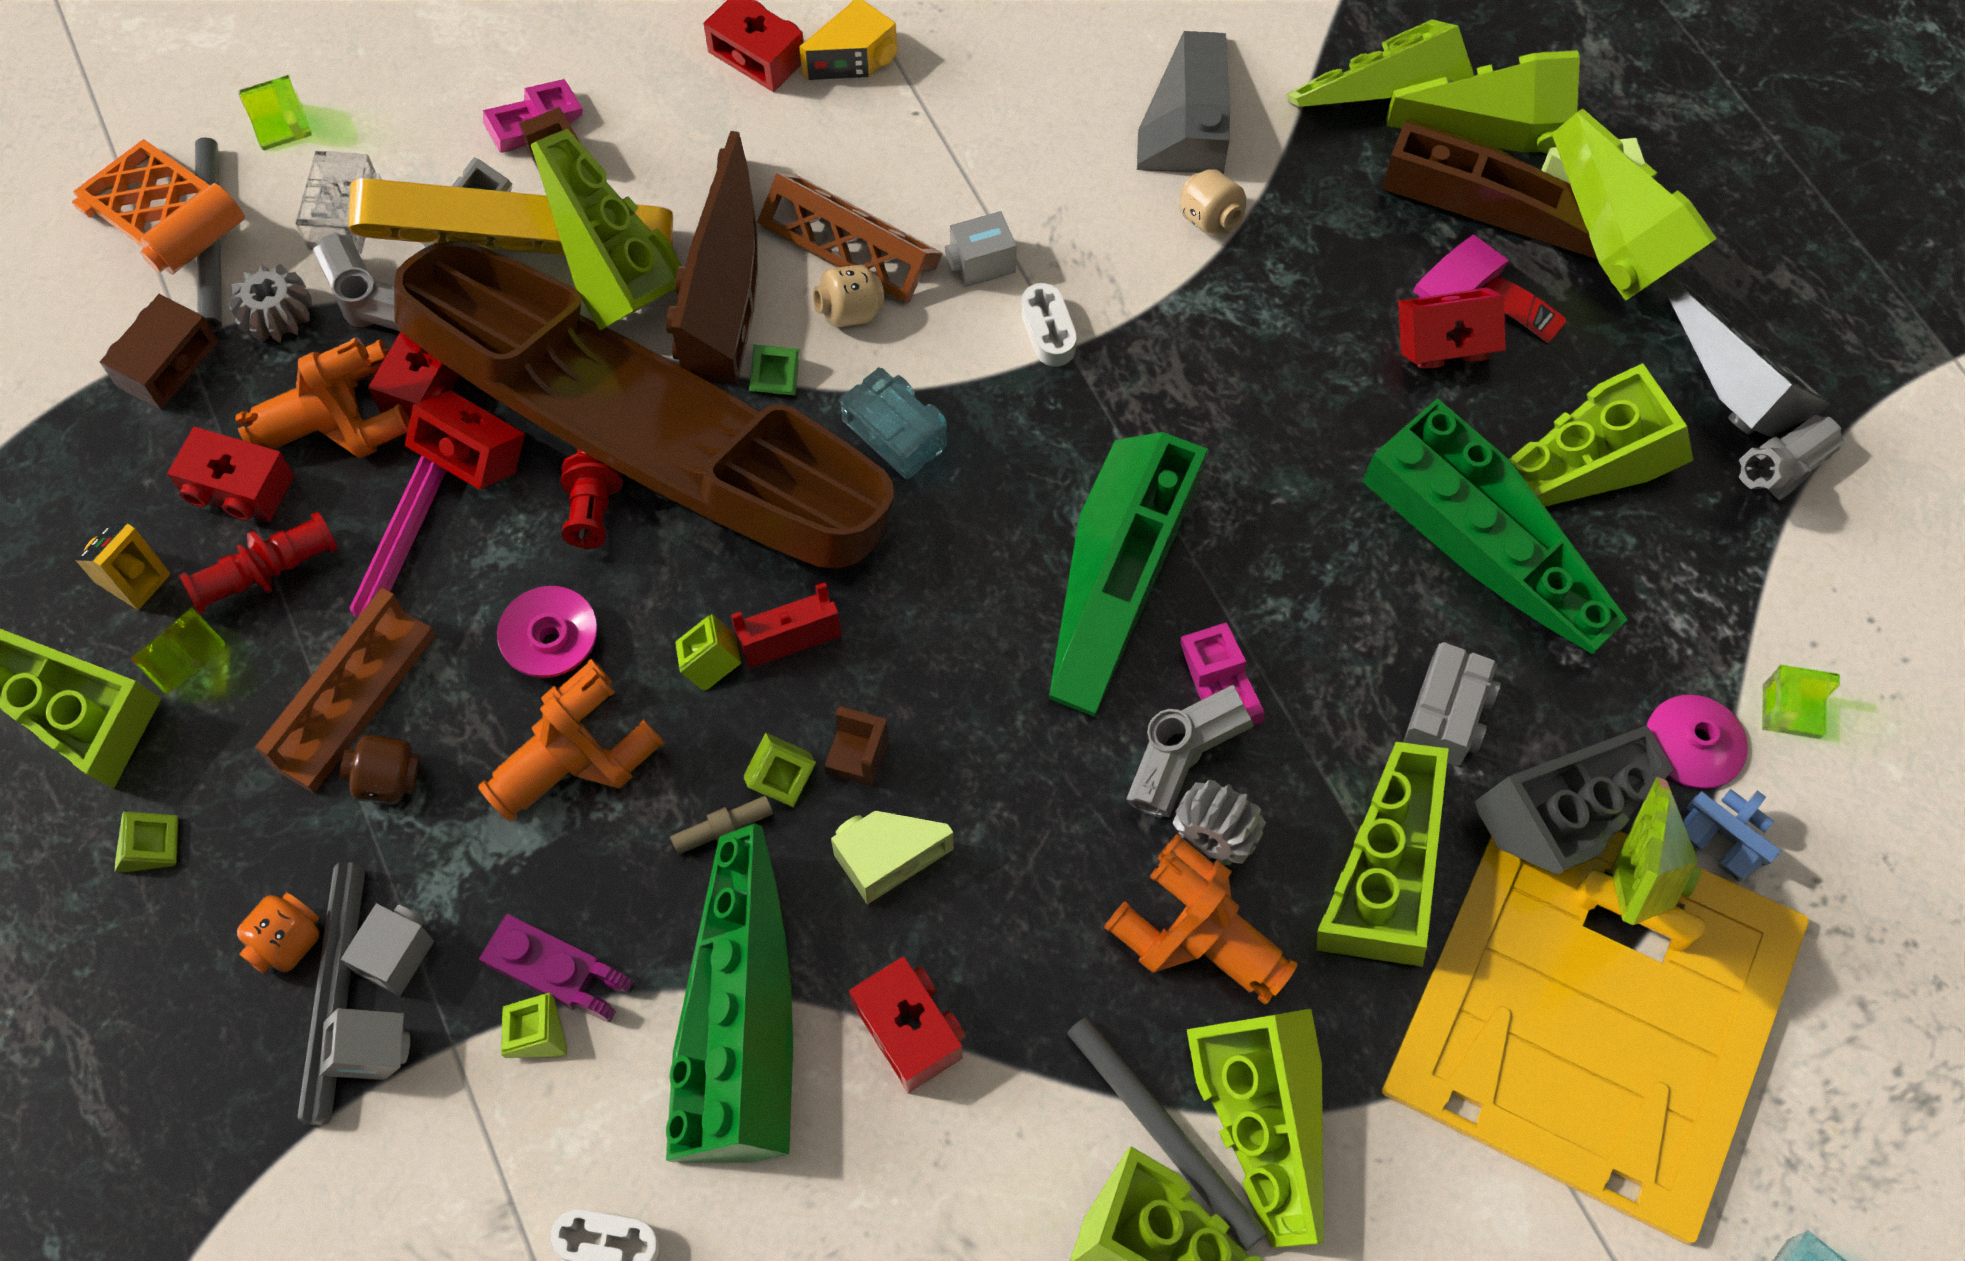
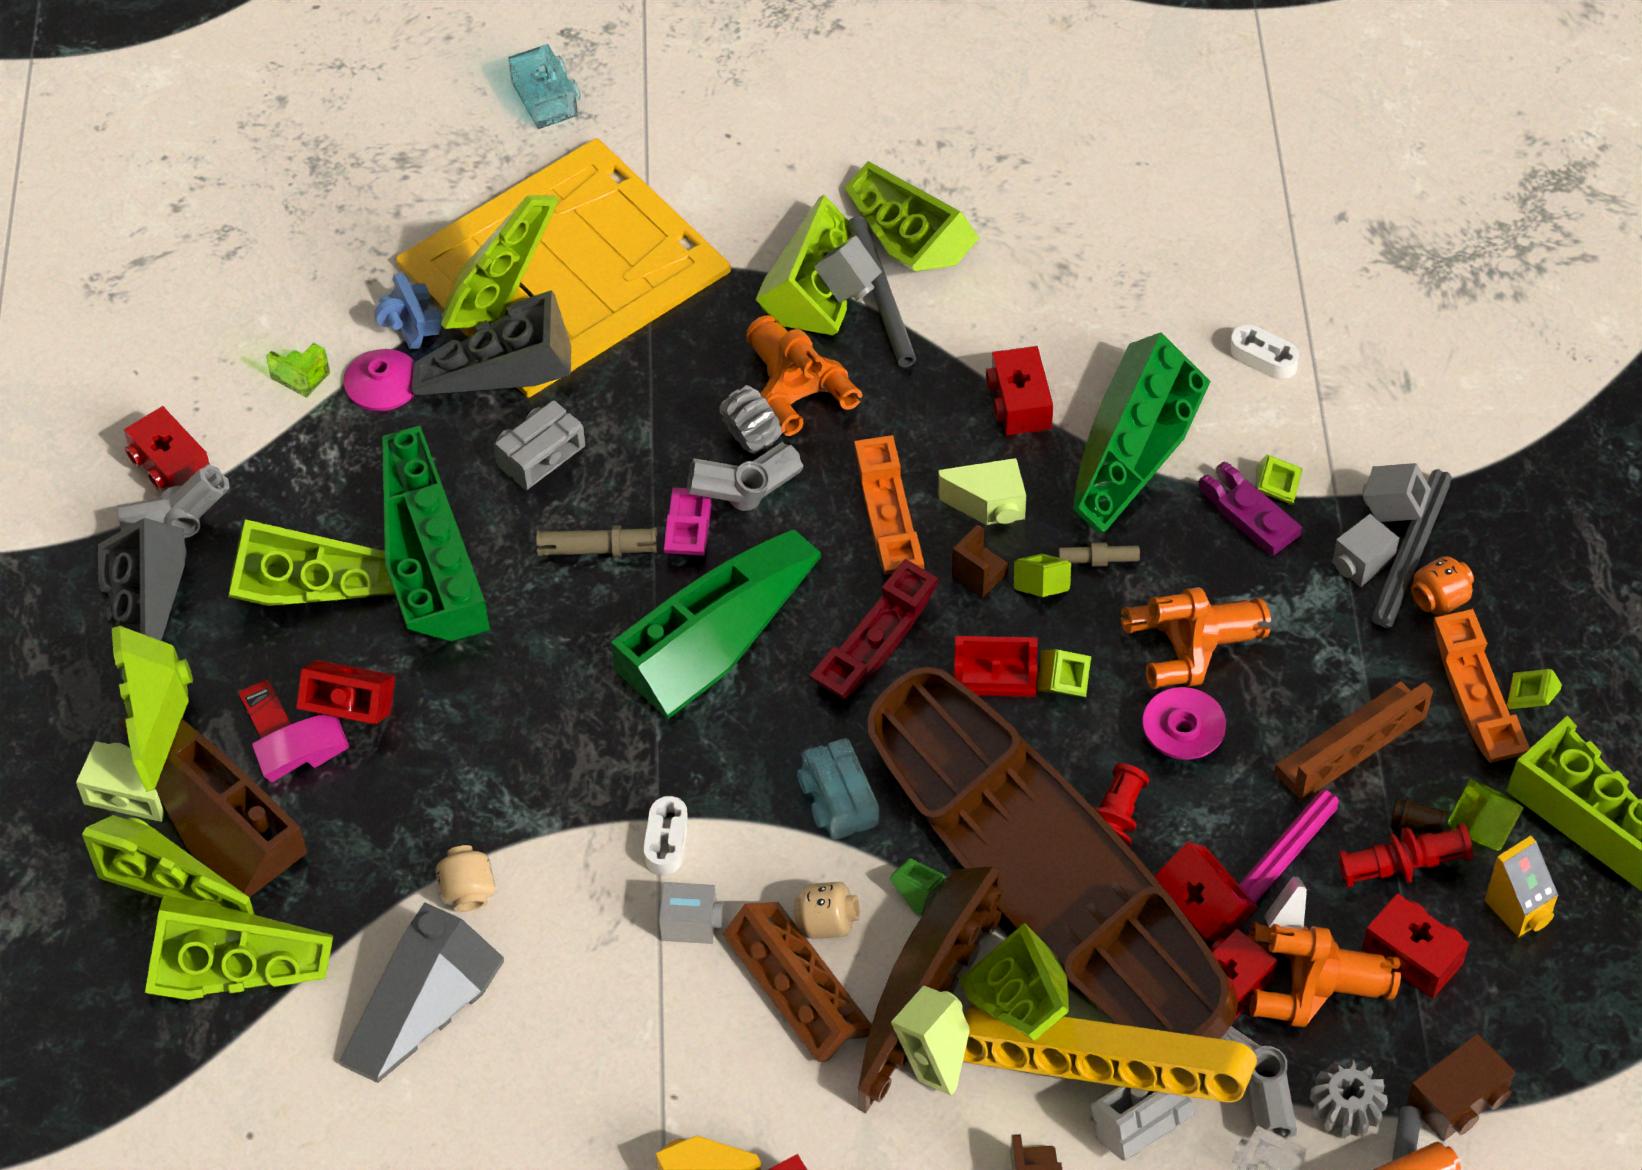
camera: 155 degrees left, 10 degrees down
reddish brown head [340,734,420,805] -> none
lime wedge [1316,742,1449,967] -> none
none -> red brick [124,406,210,491]
none -> dark tan pin [536,525,658,557]
none -> dark red slope [809,559,938,699]
none -> light grey brick [813,235,882,303]
none -> orange slope [854,435,924,575]
none -> yellowish green slope [891,985,970,1095]
none -> white slope [1264,877,1307,929]
none -> dark brown pin [1391,797,1447,834]
none -> orange slope [1433,609,1530,763]

